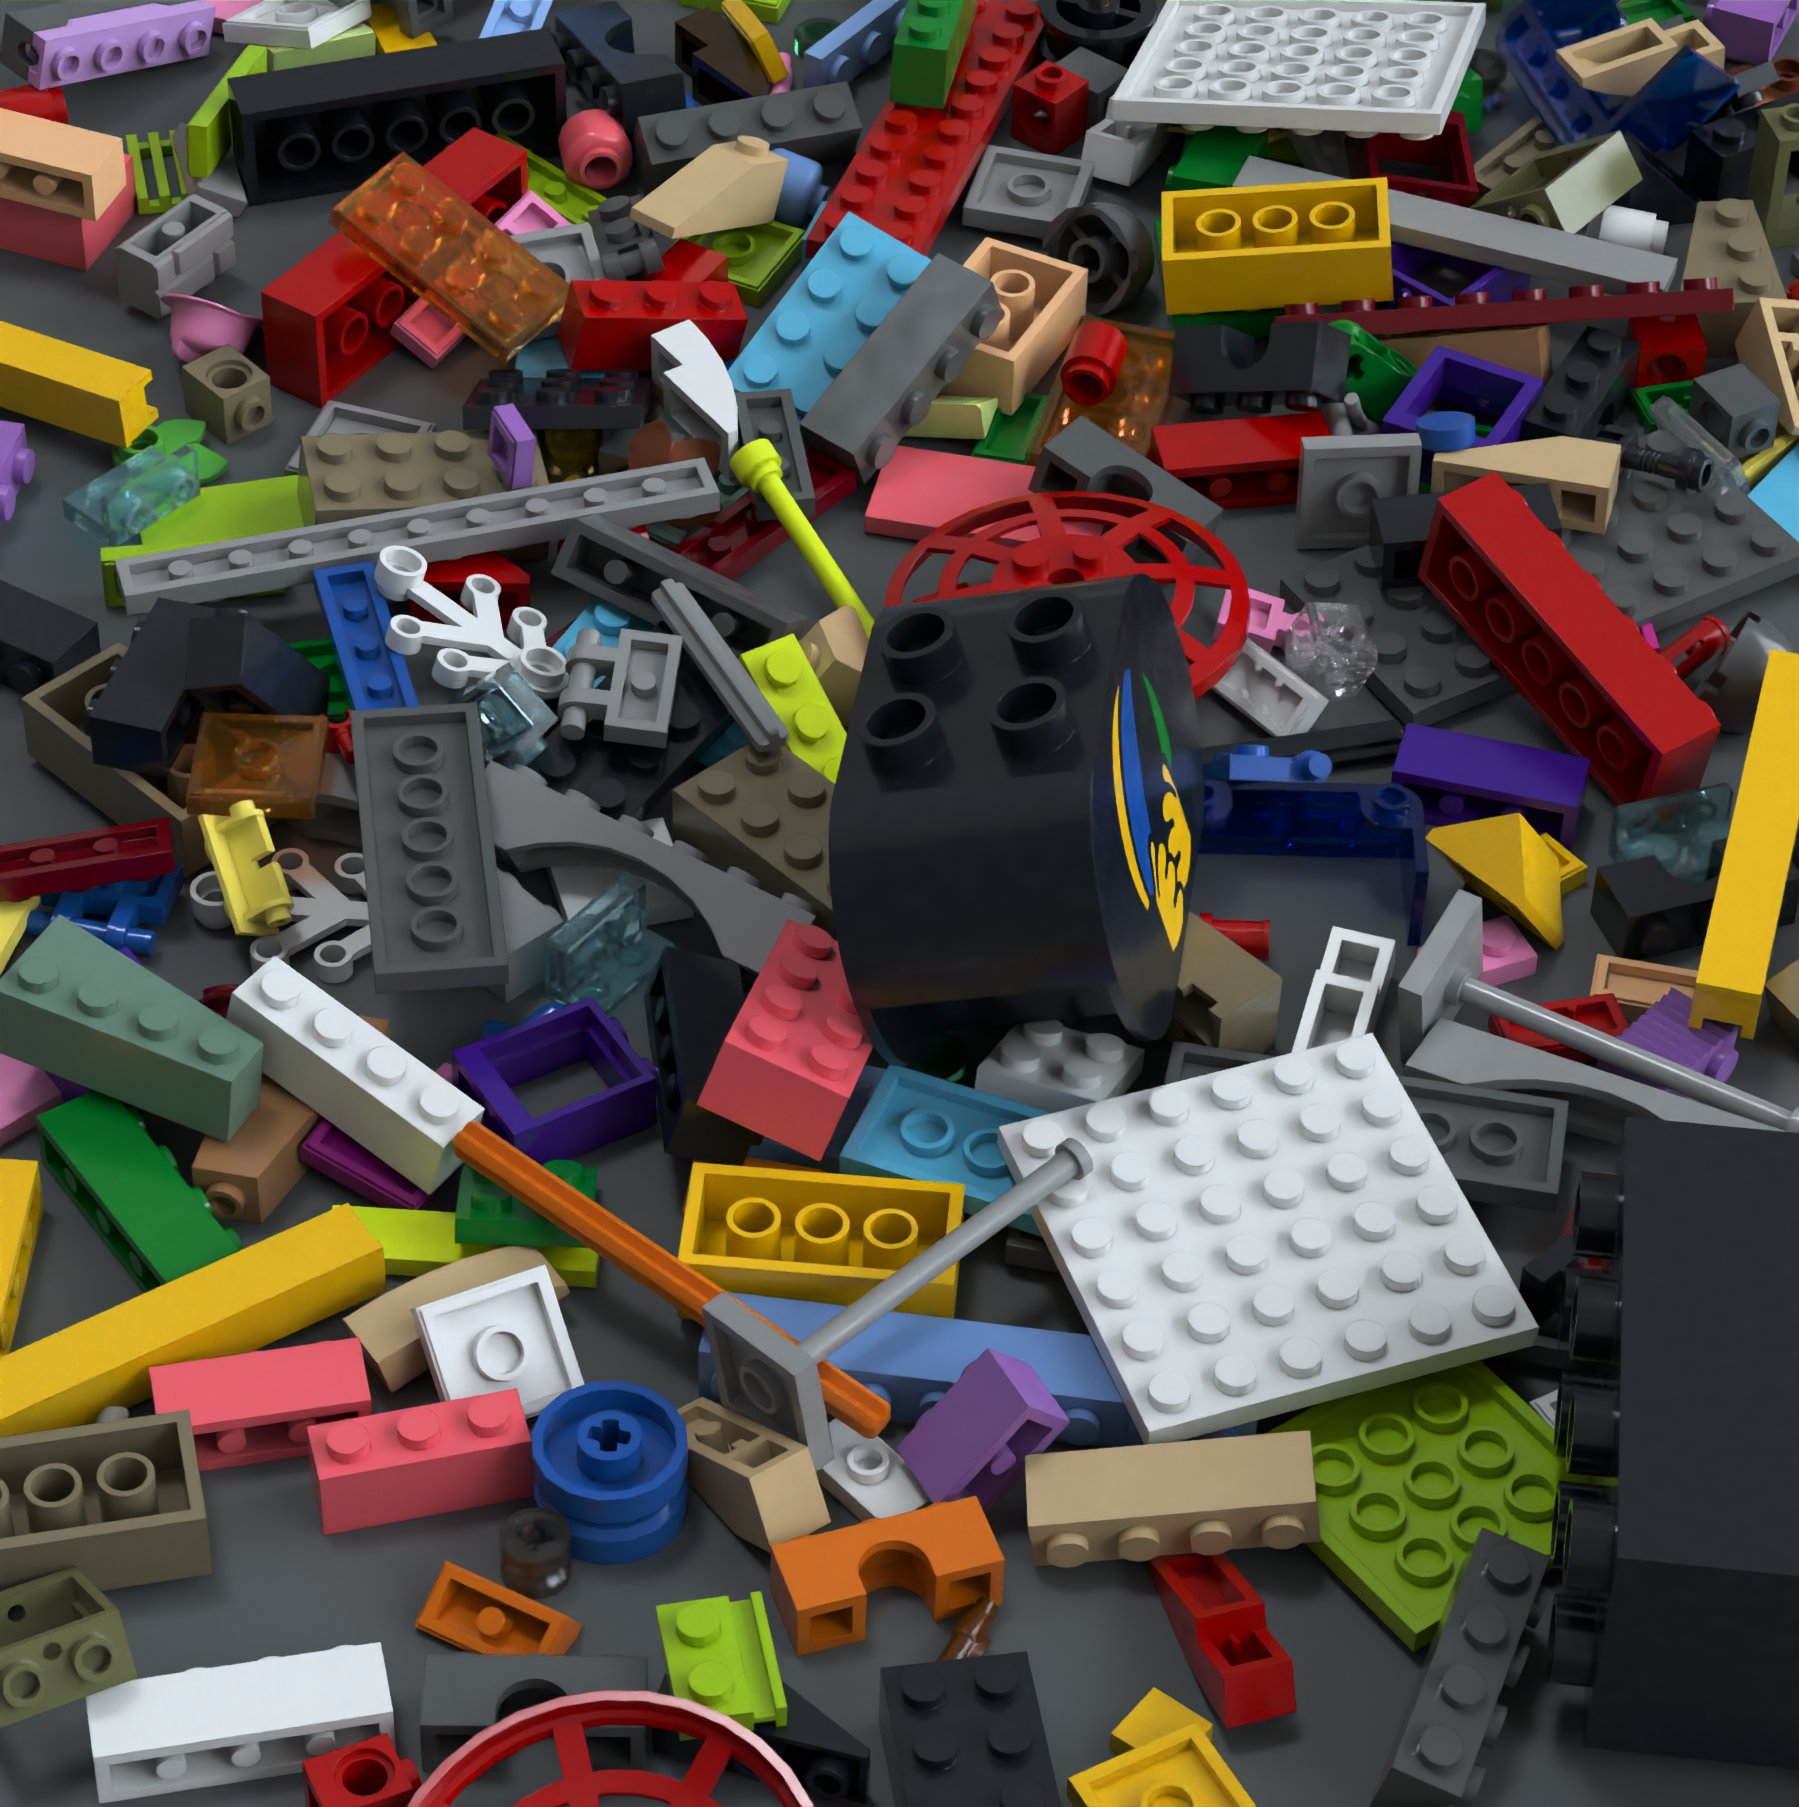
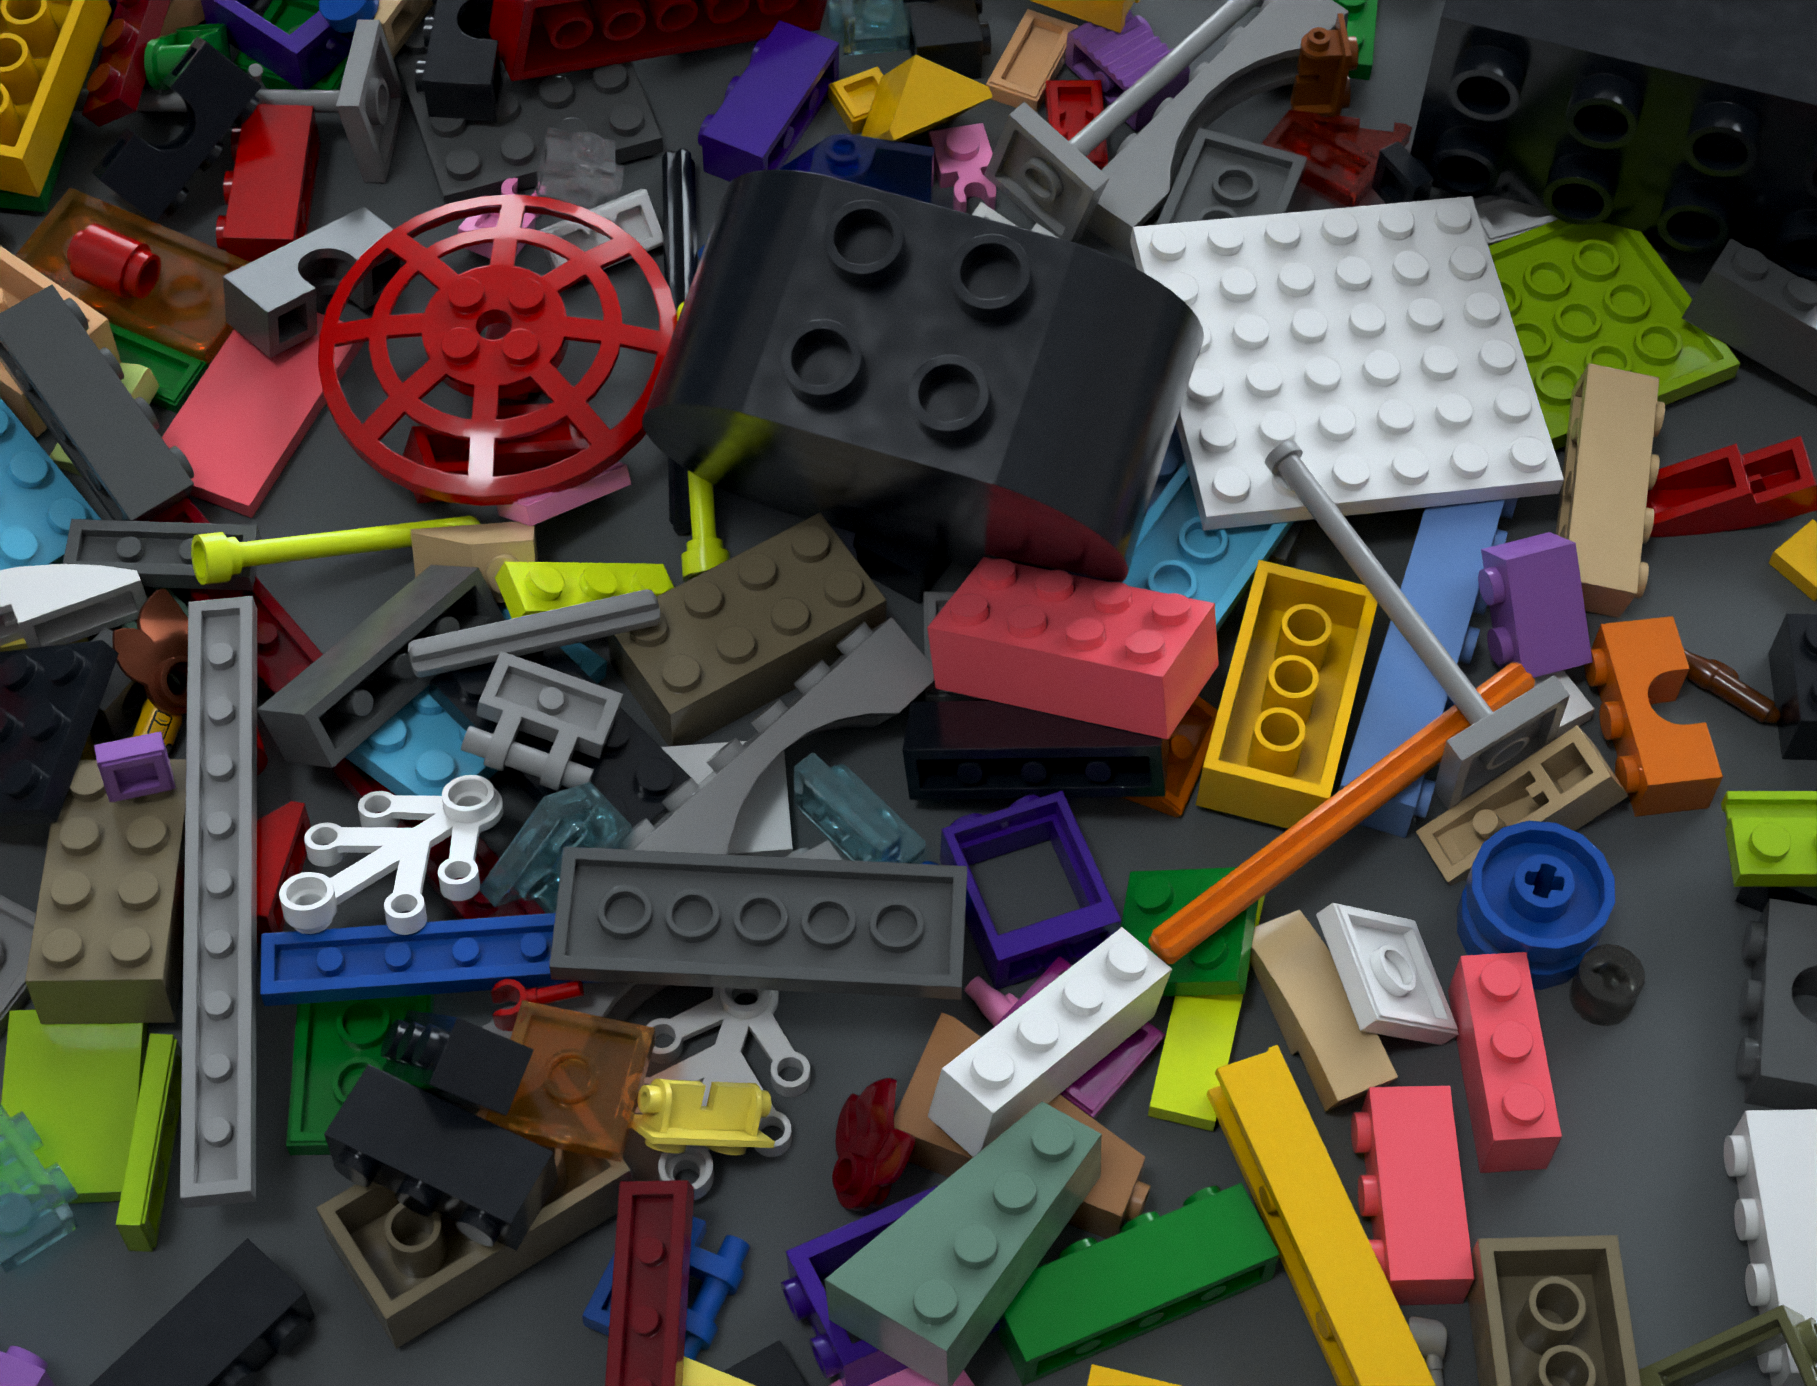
camera: 80 degrees left, 15 degrees up
orange slope [414,1561,583,1656] -> none

